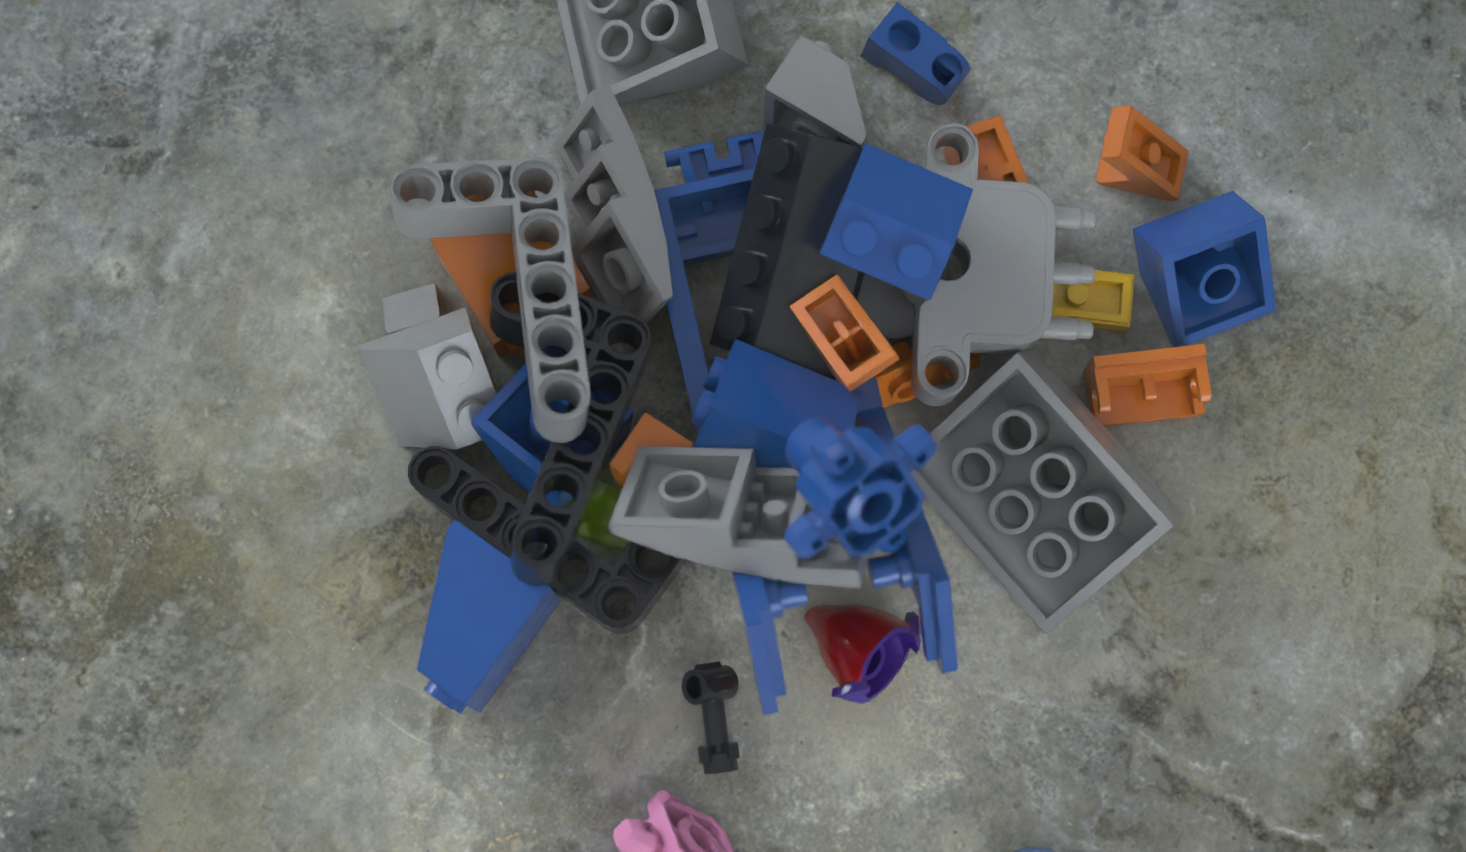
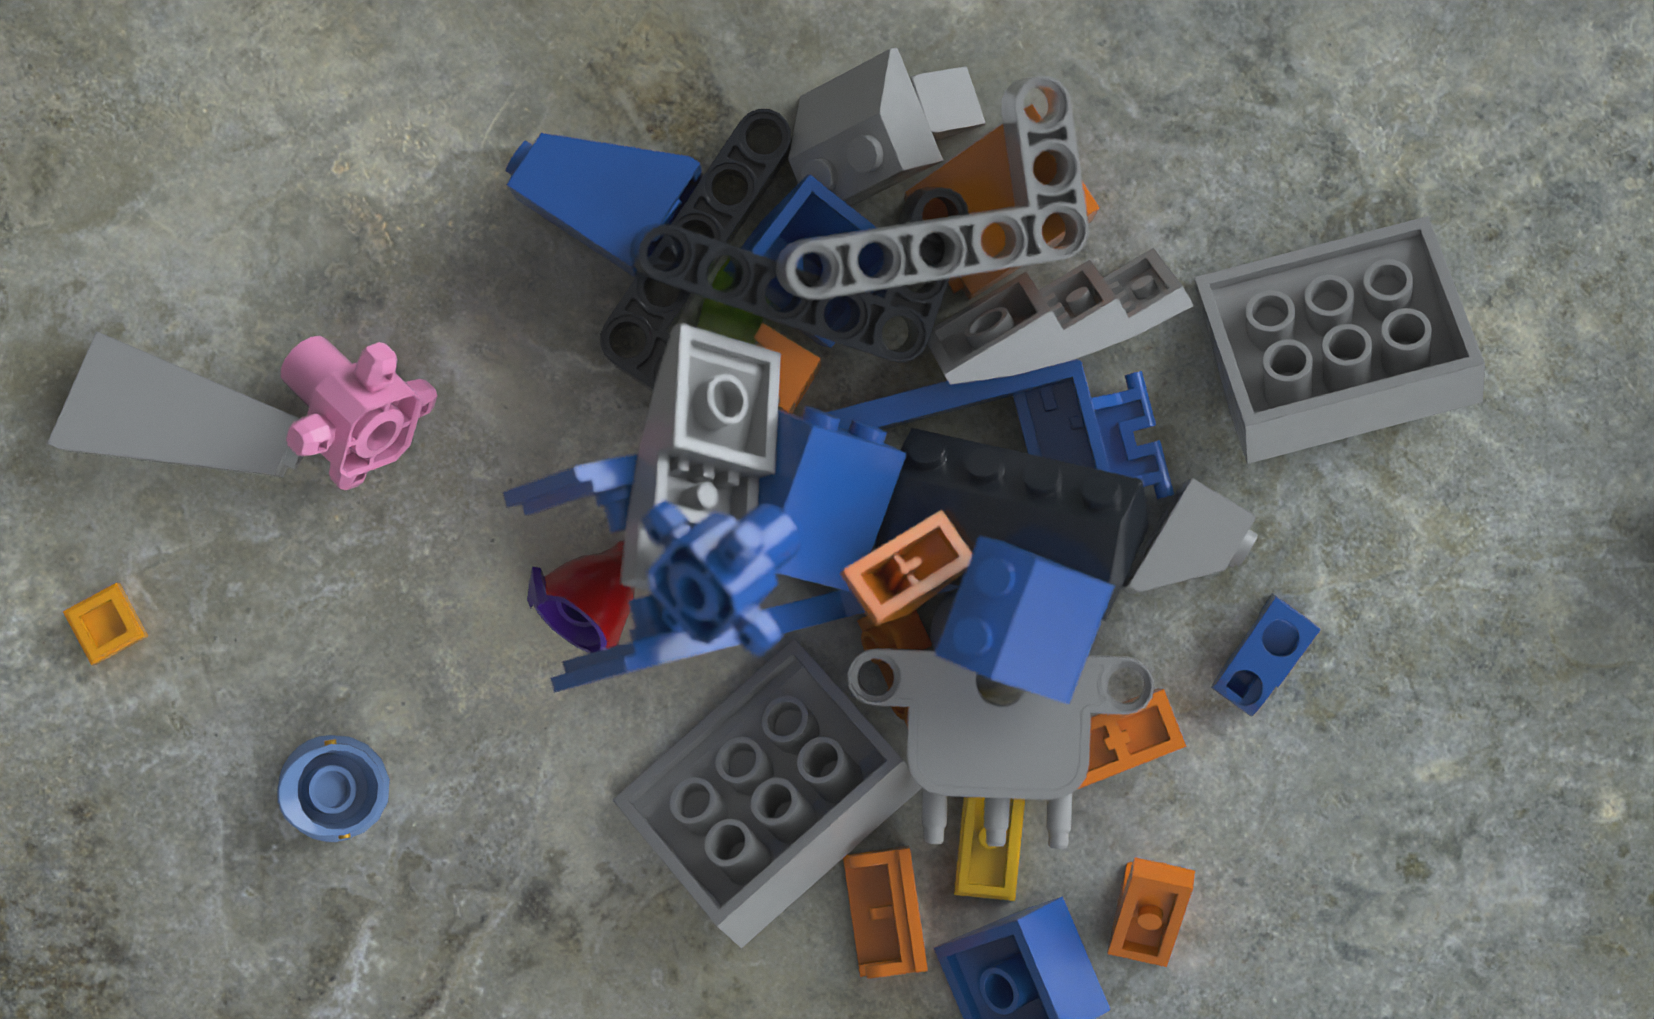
camera: 85 degrees right, 10 degrees up
black bar [682,661,740,774] -> none

